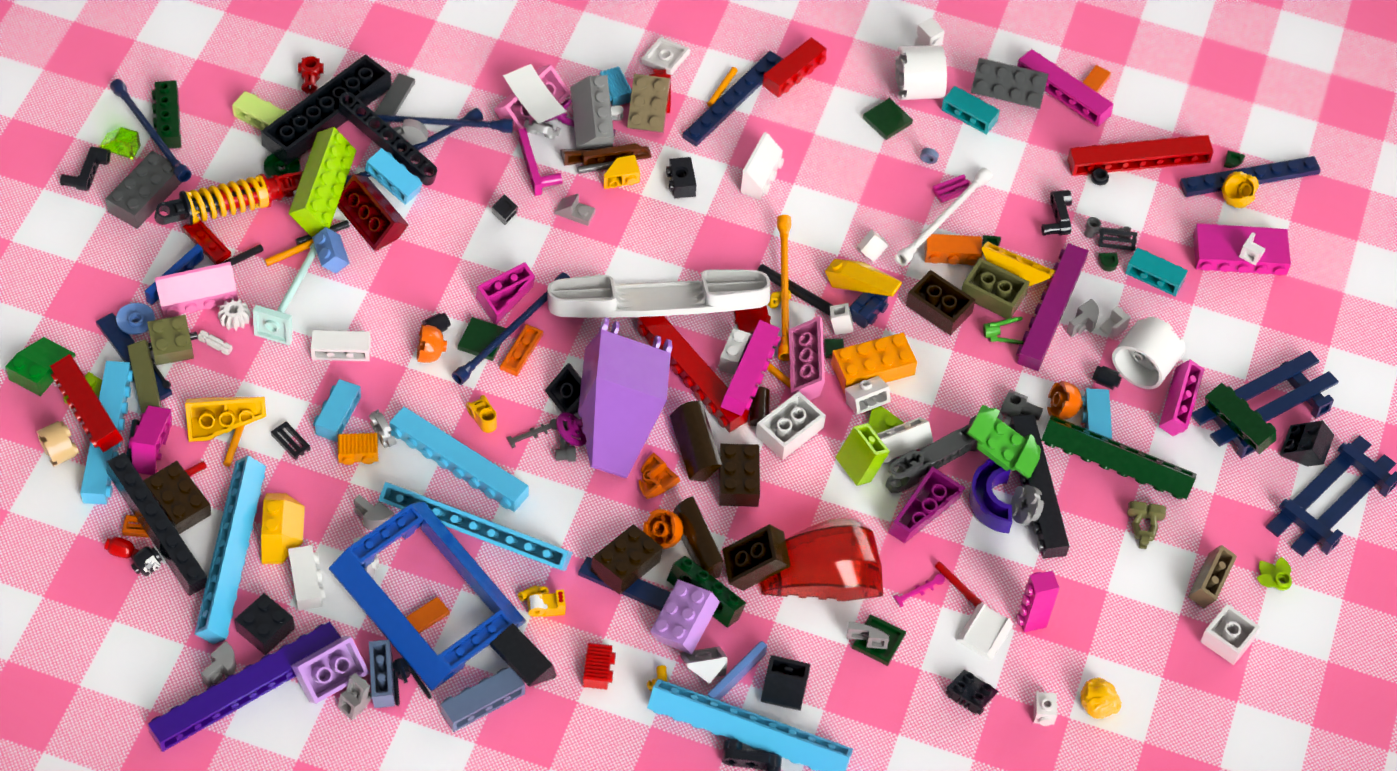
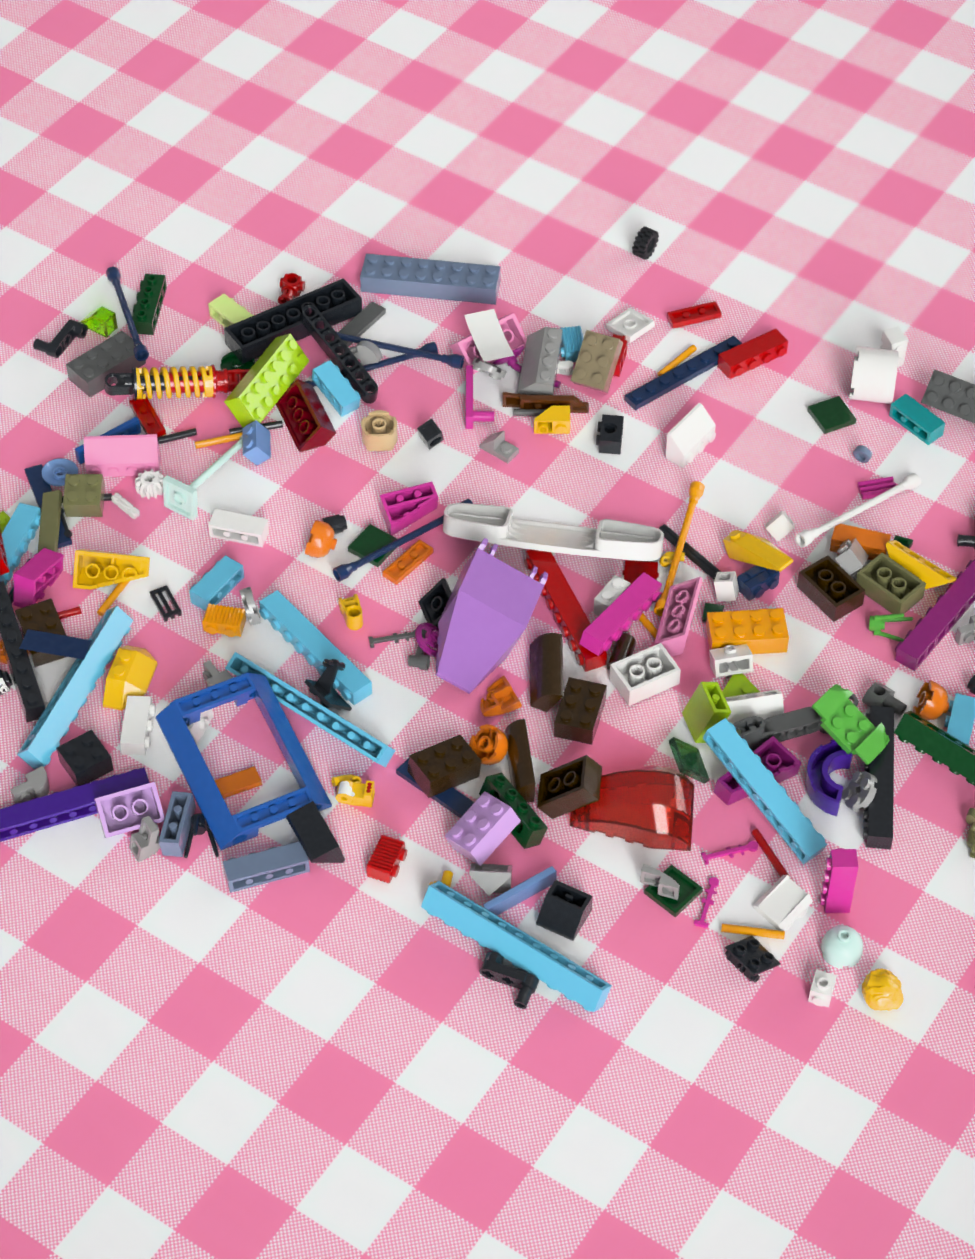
camera: 20 degrees right, 5 degrees down
none -> dark blue sticker [19,629,92,660]
none -> black plate [304,659,352,711]
none -> sand blue brick [360,254,501,305]
none -> tan brick [361,410,398,451]
none -> red plate [667,301,722,329]
none -> clear green plate [669,737,710,784]
none -> dark pink piece [694,877,719,928]
none -> medium azure brick [703,718,827,865]
none -> light orange bar [721,924,785,939]
none -> light aqua cylinder [821,925,863,968]
none -> light grey brick [835,538,868,575]

